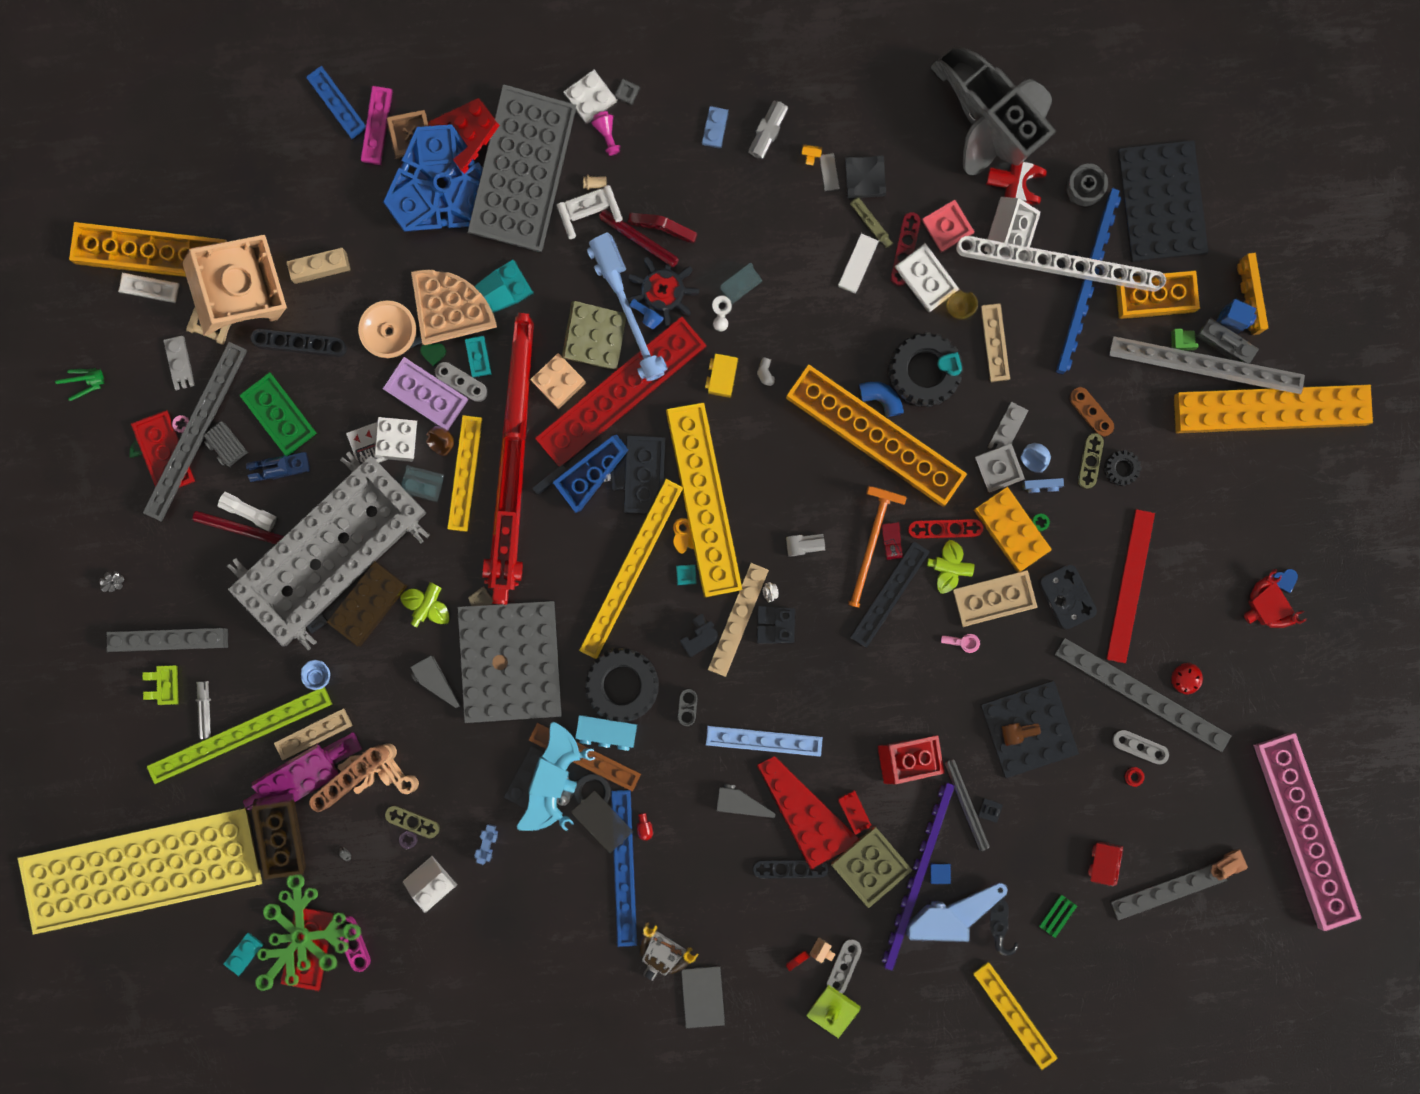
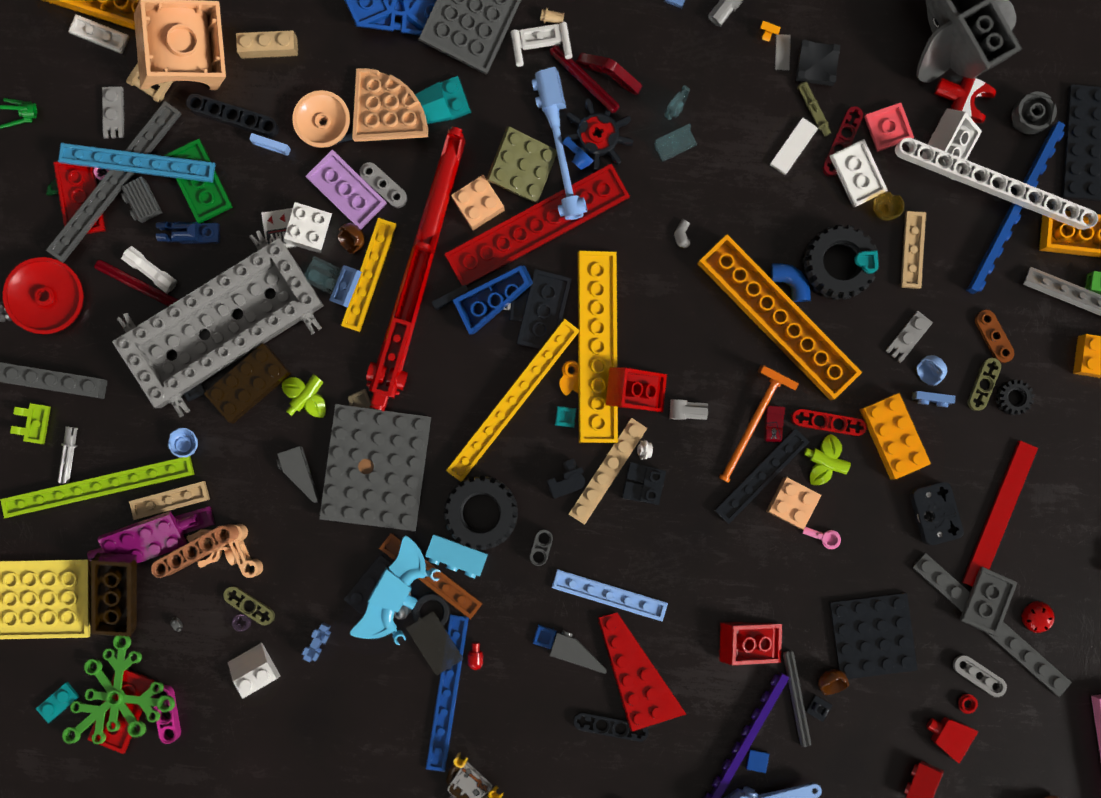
camera: 10 degrees right, 0 degrees up
dark green tile [421,343,446,367] -> none
teal plate [465,336,491,378] -> none
yellow brick [705,354,738,398] -> none
white plate [712,296,732,331] -> none
olive plate [831,826,912,908] -> none
red hinge [837,790,871,835] -> none
tan plate [953,570,1038,627] -> none
light grey plate [975,443,1025,493] -> none
reddish brown axle [1001,723,1041,746] -> none
green bush [1032,514,1050,531] -> none
none -> red dish [3,257,84,334]
none -> dark azure tile [58,143,216,183]
none -> light blue tile [249,133,291,155]
none -> medium blue plate [329,265,362,308]
none -> blue tile [533,625,557,649]
none -> red slope [606,367,667,412]
none -> clear light blue plate [664,85,690,120]
none -> light nougat brick [766,477,821,530]
none -> reddish brown hair [818,669,850,695]
none -> red torso [926,717,978,763]
none -> dark grey tile [960,567,1018,636]

